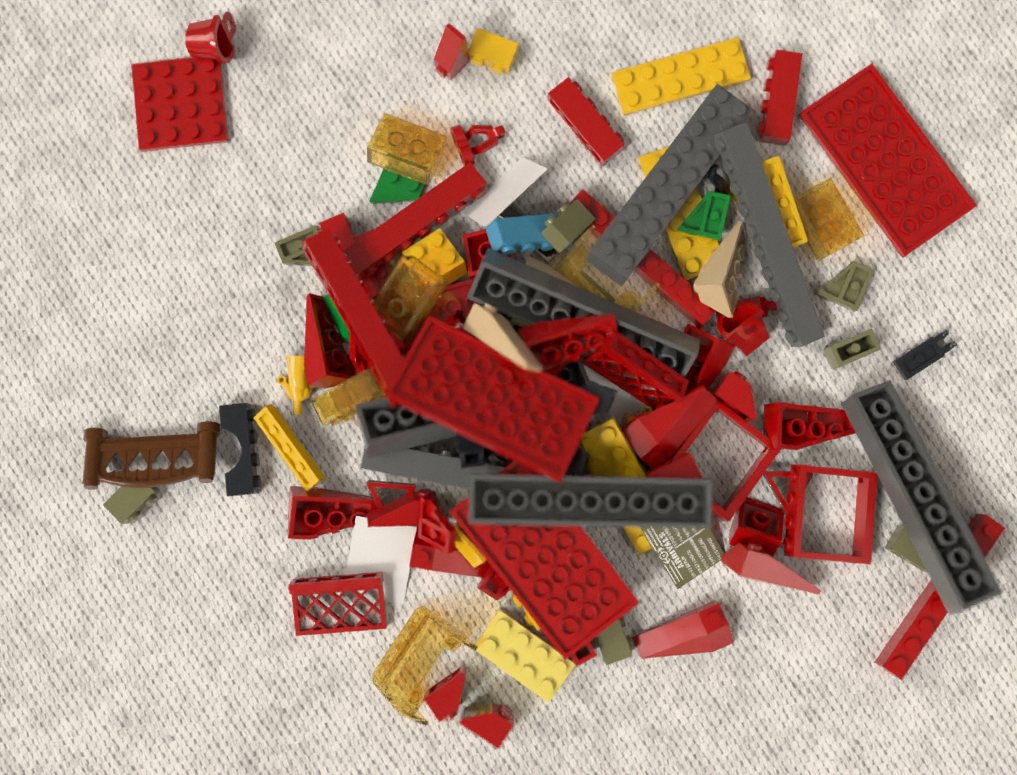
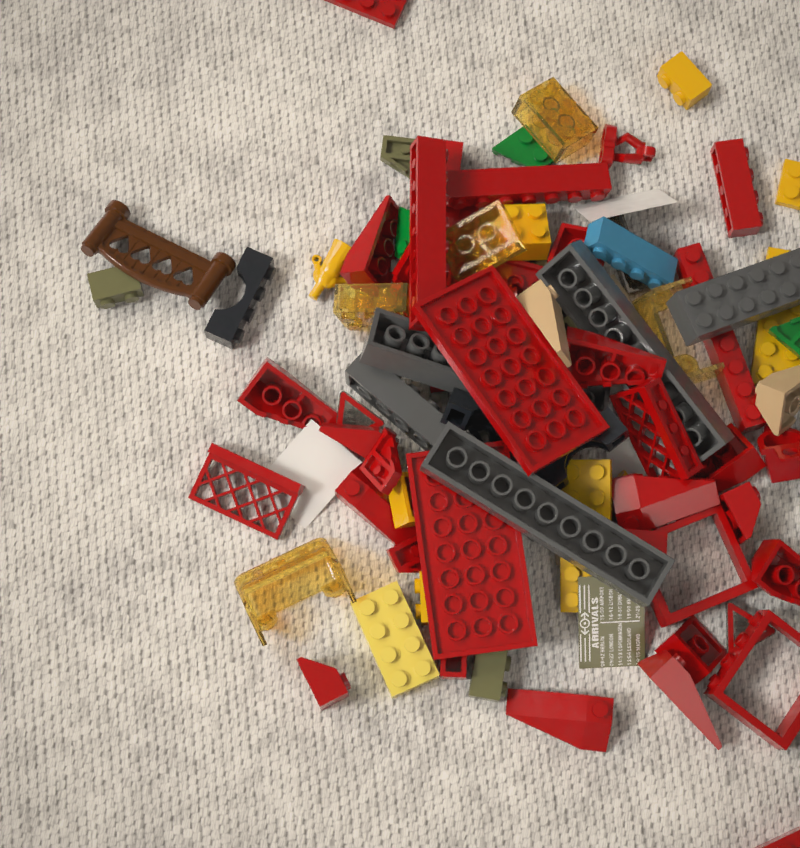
camera: 25 degrees right, 10 degrees down
yellow fence [254,403,327,491] -> none
red slope [423,665,467,723] -> none
slope [434,23,469,81] -> none
olive brick [541,199,595,253] -> none

